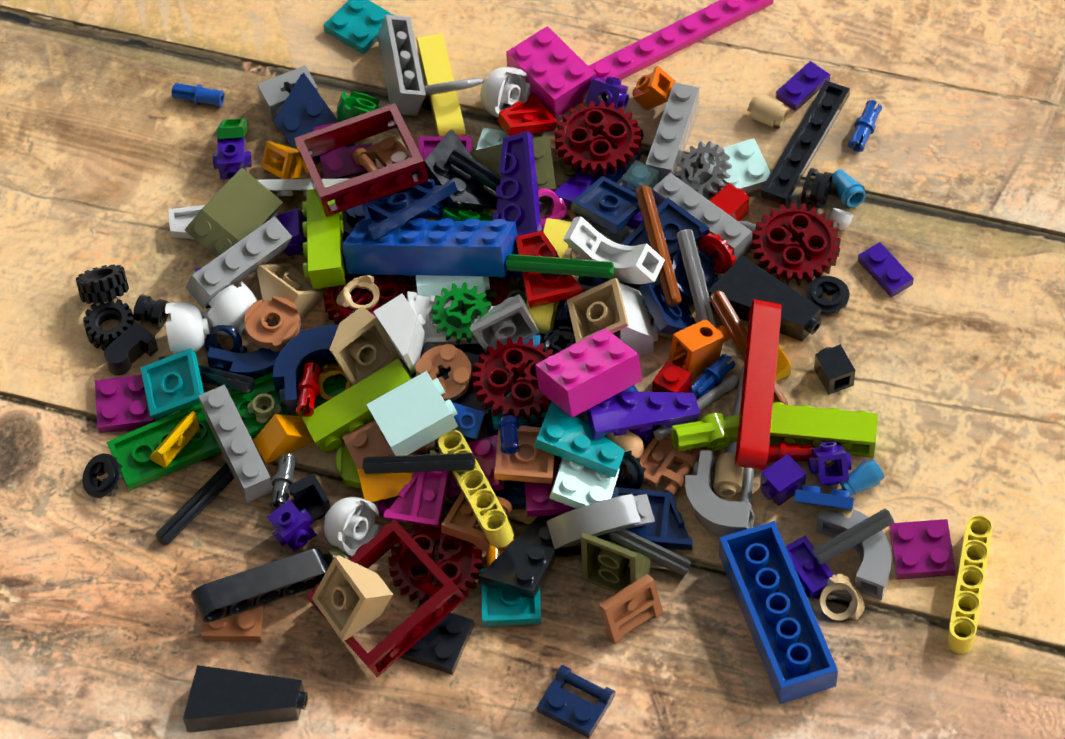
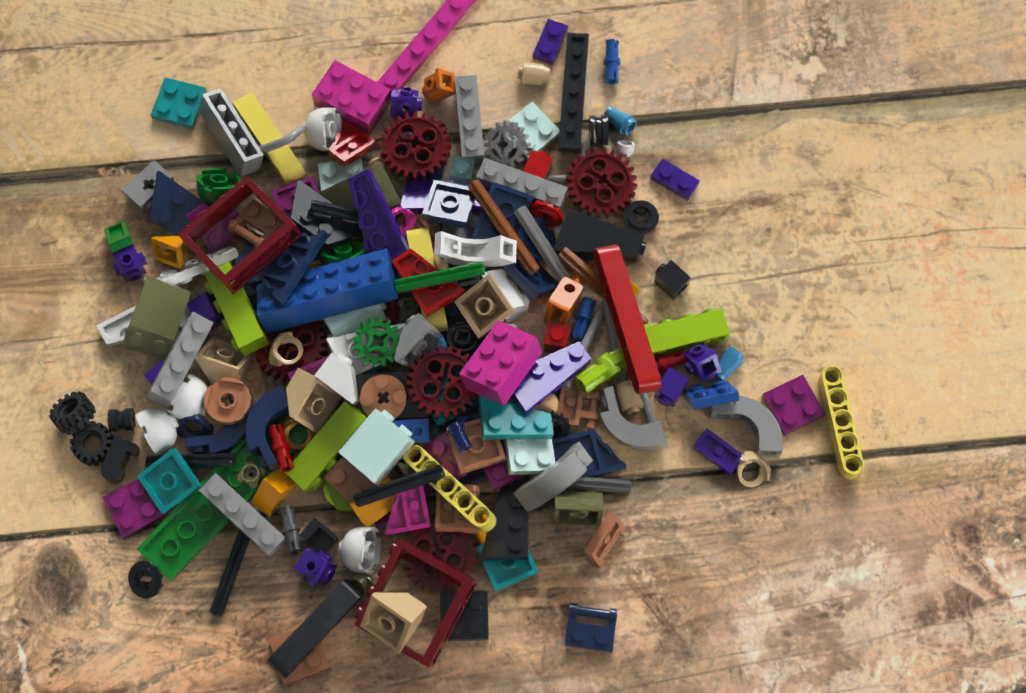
camera: 25 degrees left, 15 degrees up
yellow slope [149,411,200,468] -> none
blue axle [171,83,225,107] -> none
blue brick [719,521,838,704] -> none
dark grey axle [813,509,894,564] -> none

